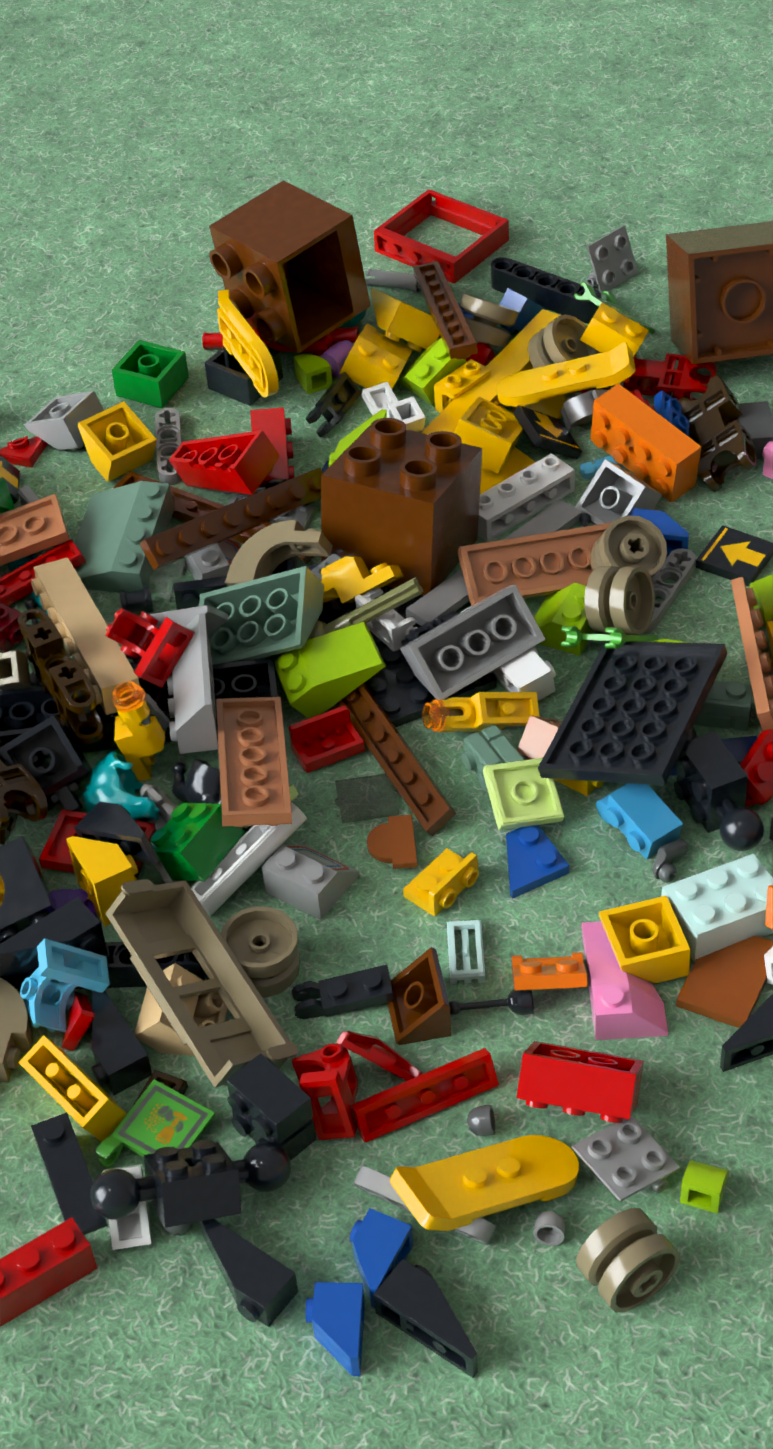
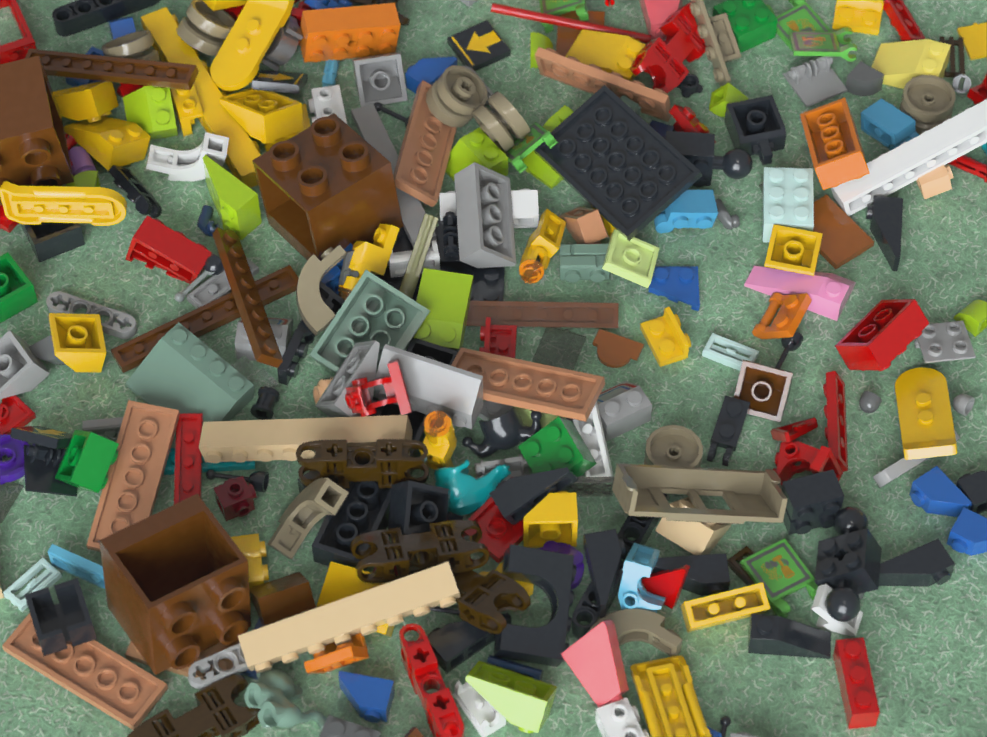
camera: 65 degrees left, 10 degrees up
red wedge [168,430,280,495] -> none

